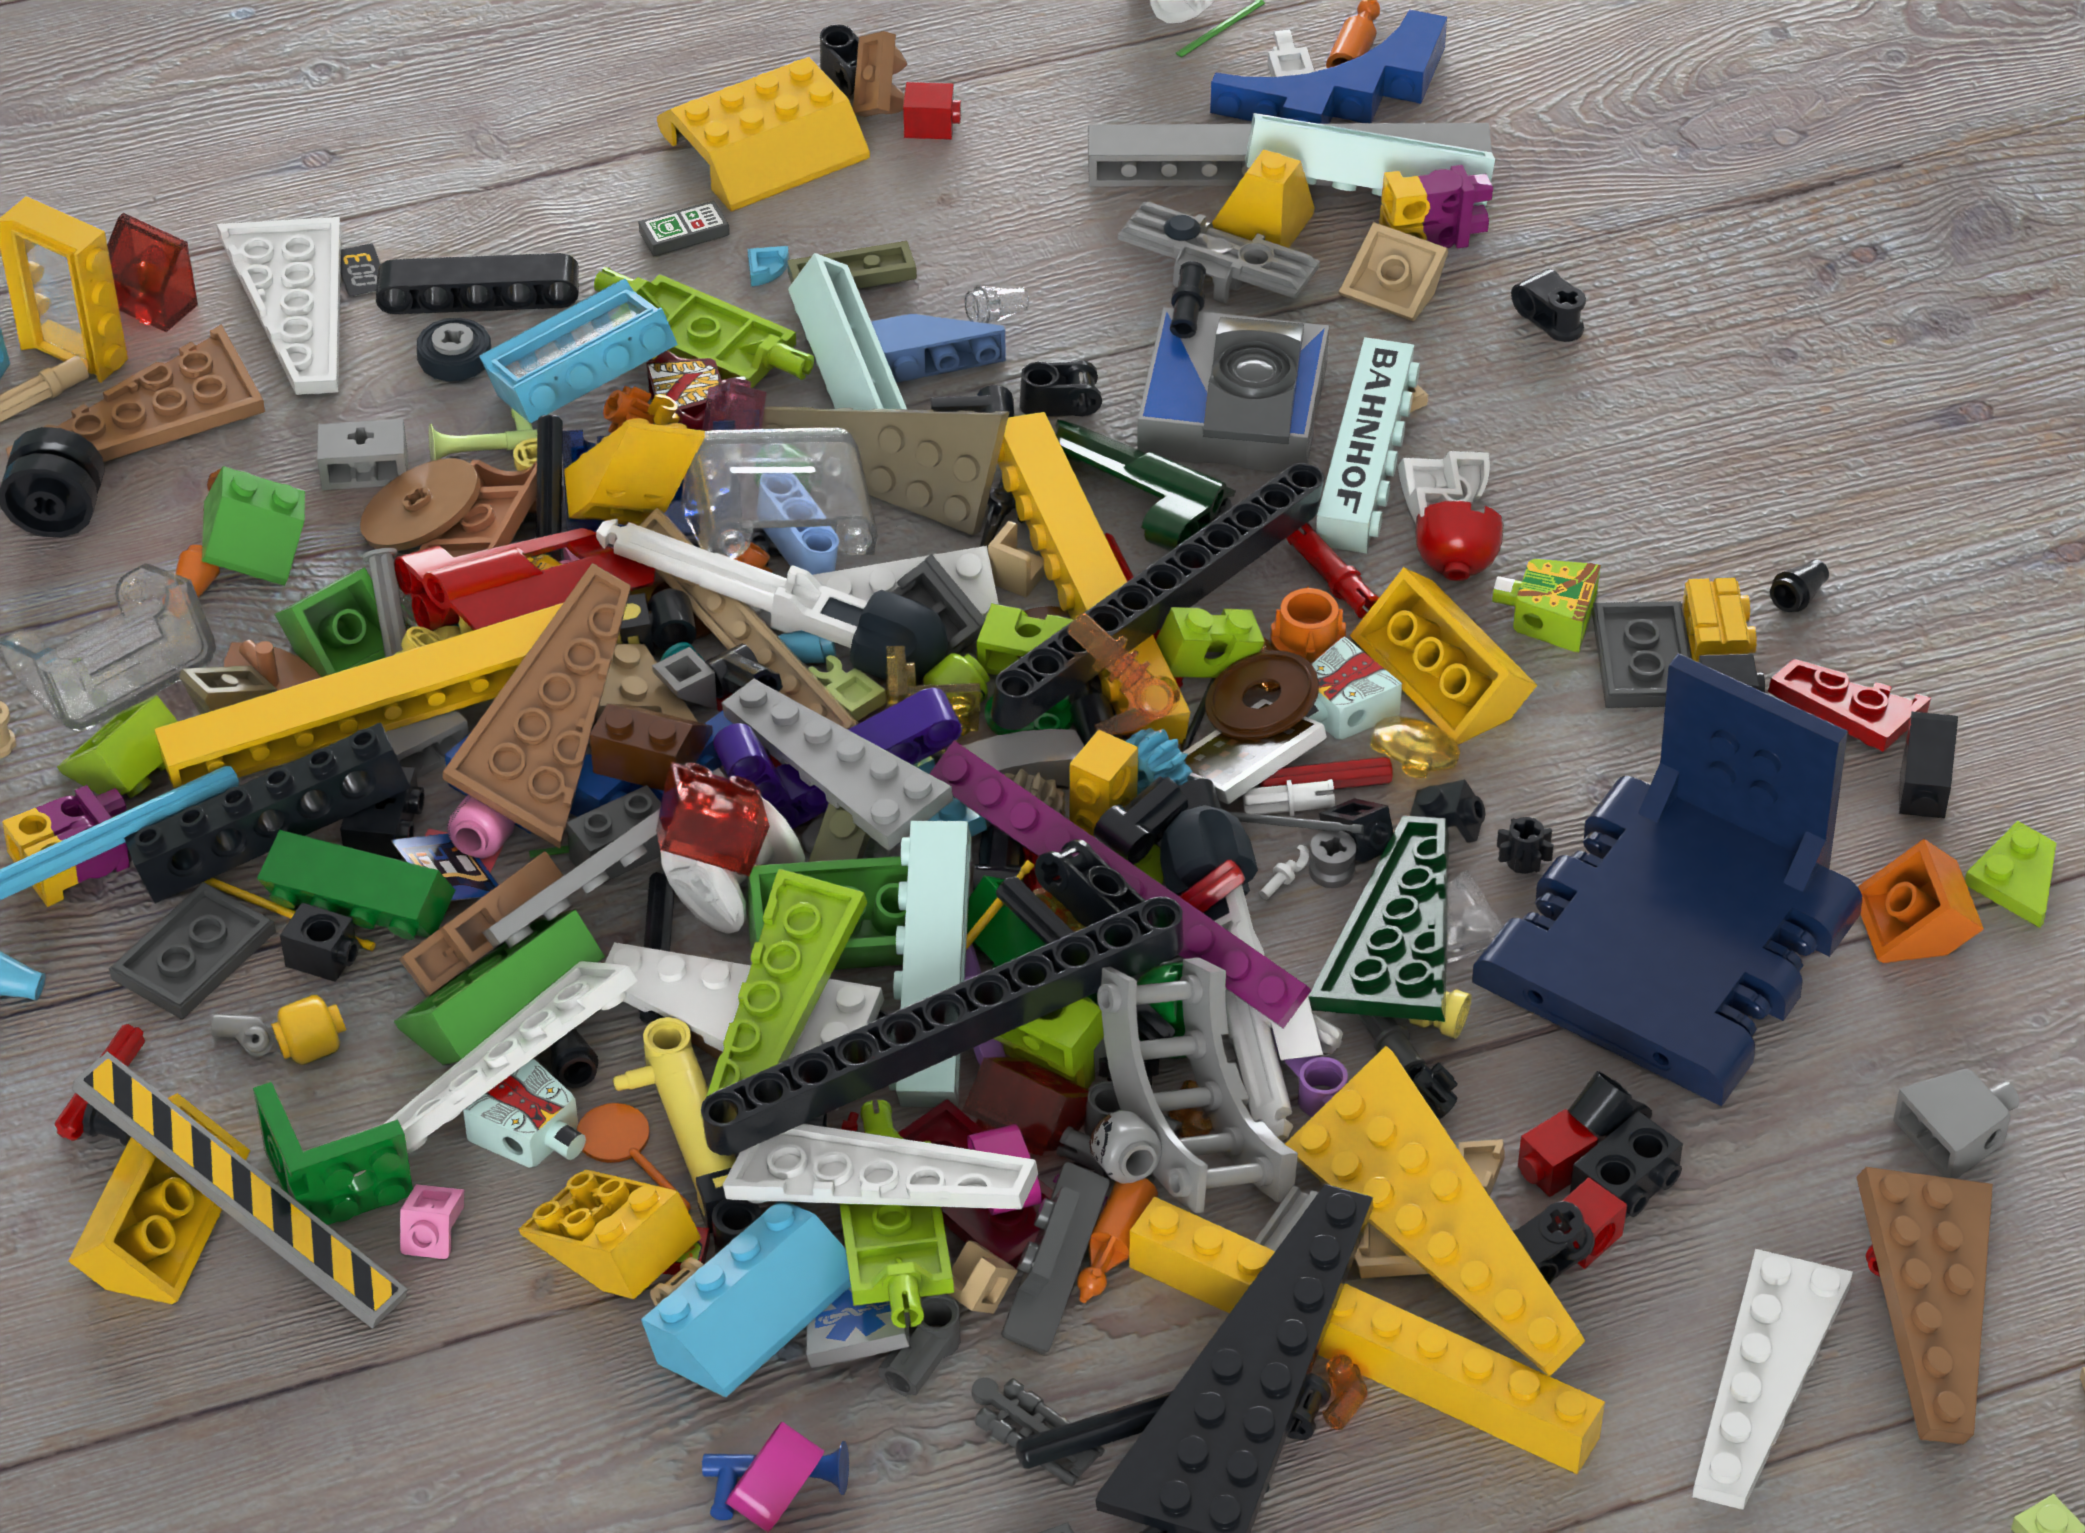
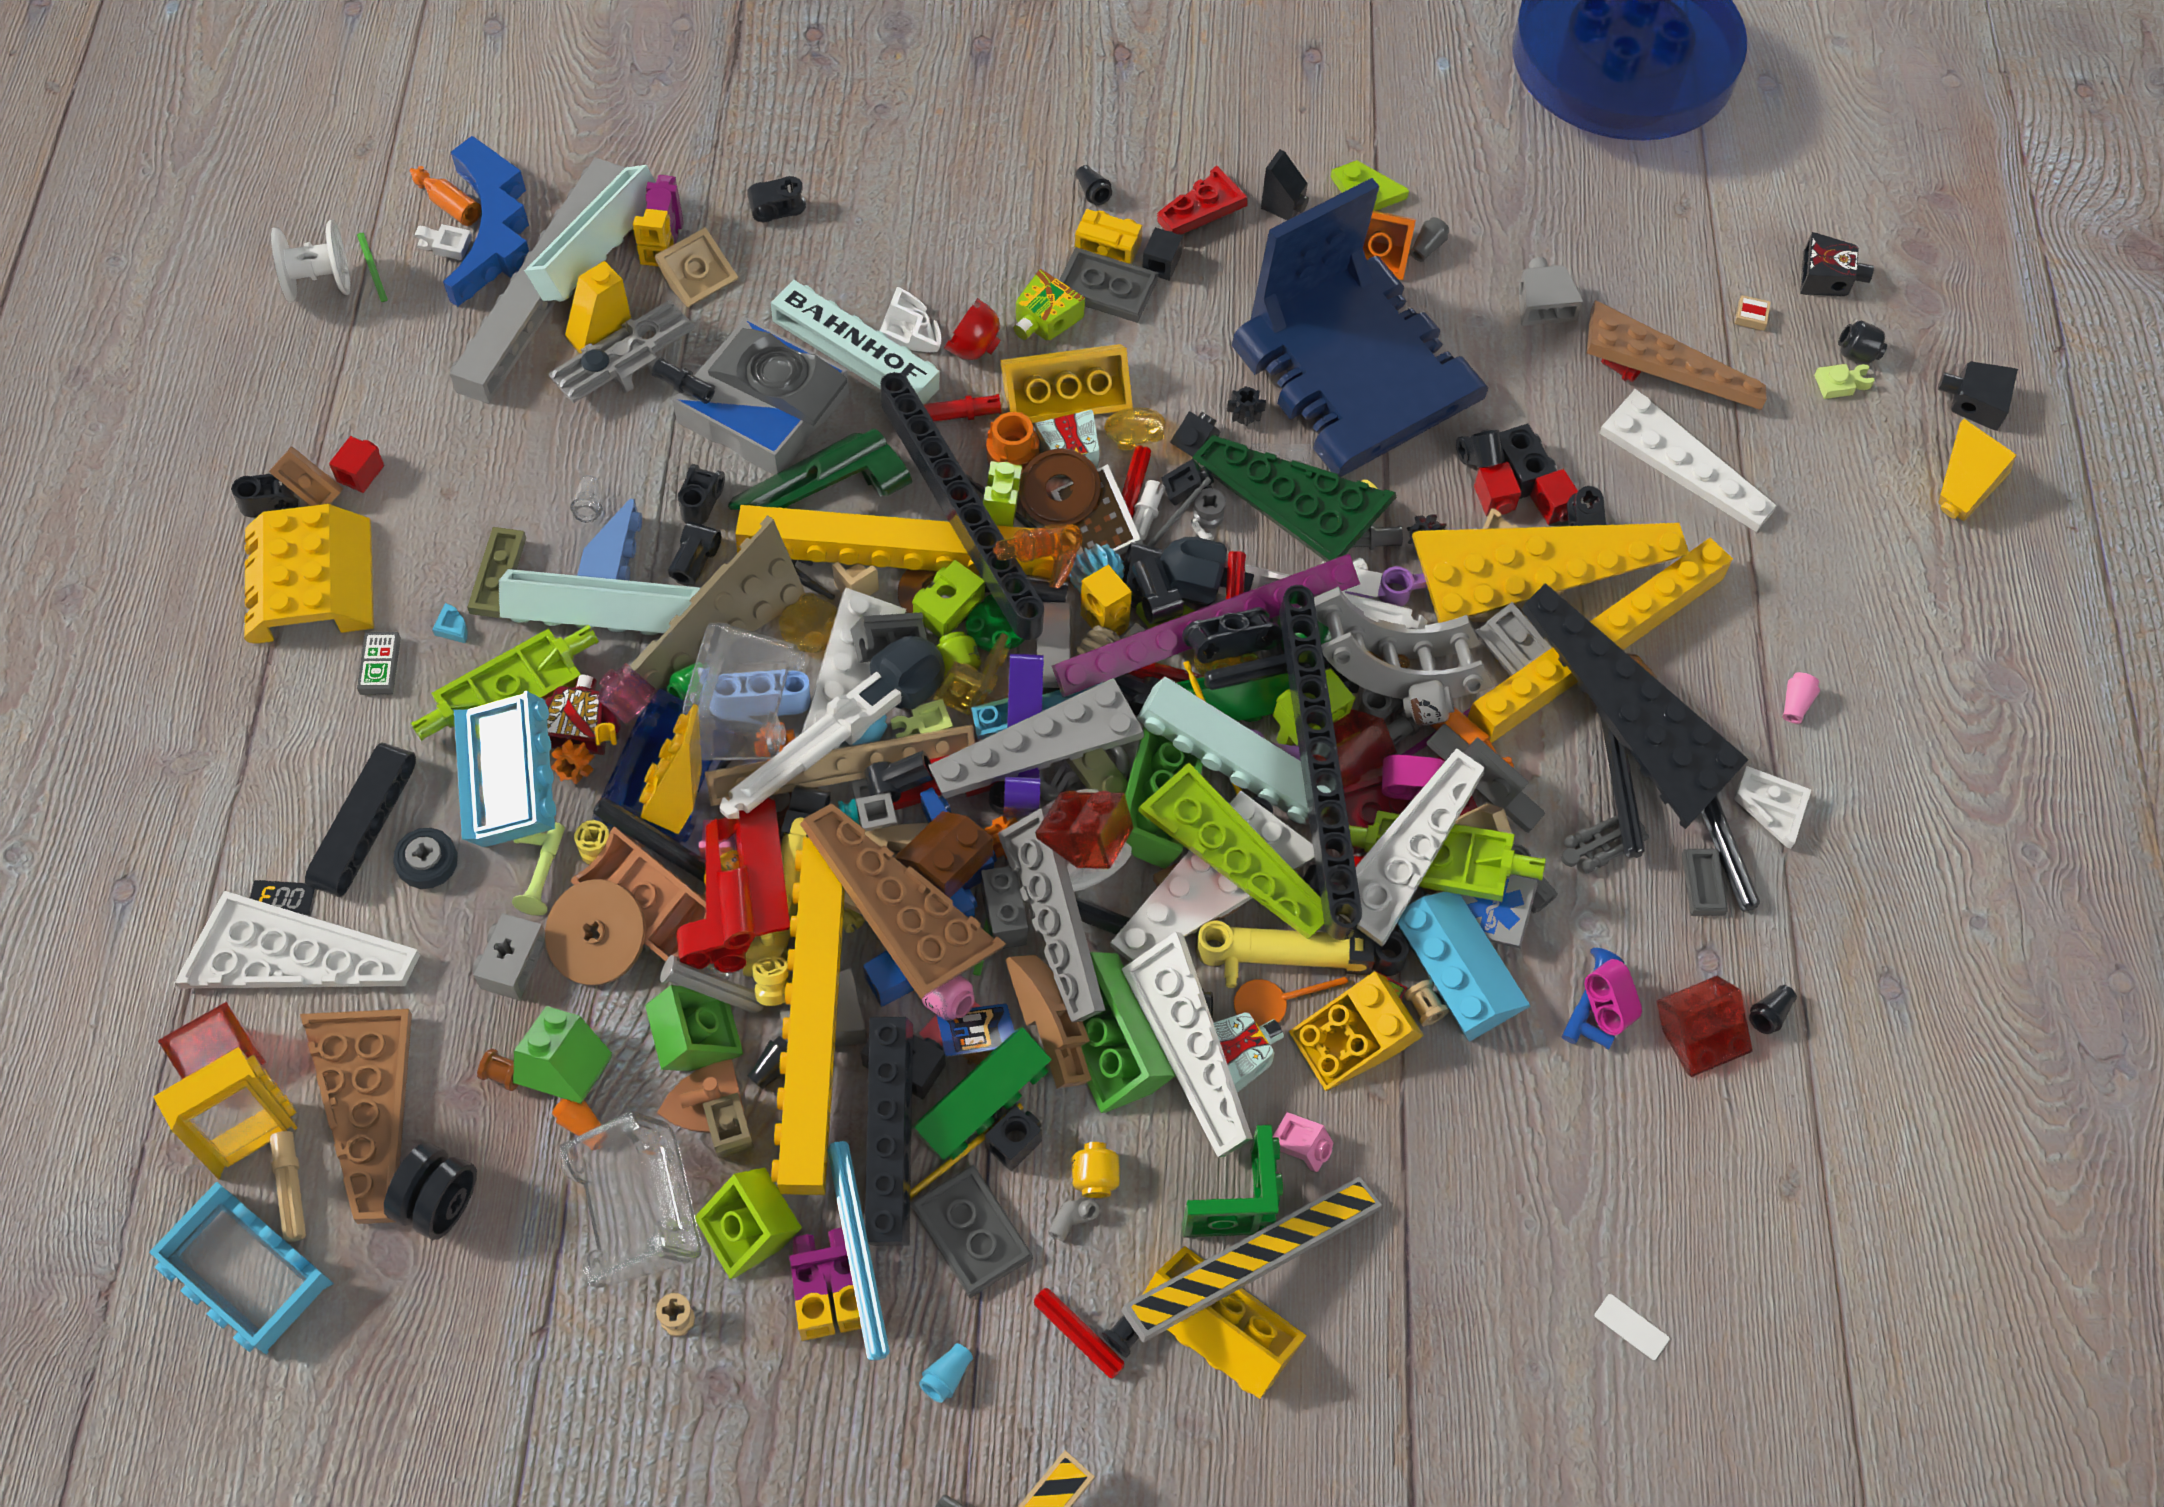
camera: 70 degrees left, 15 degrees up
none -> clear yellow dish [779,593,838,653]
none -> dark grey cone [1410,217,1450,262]

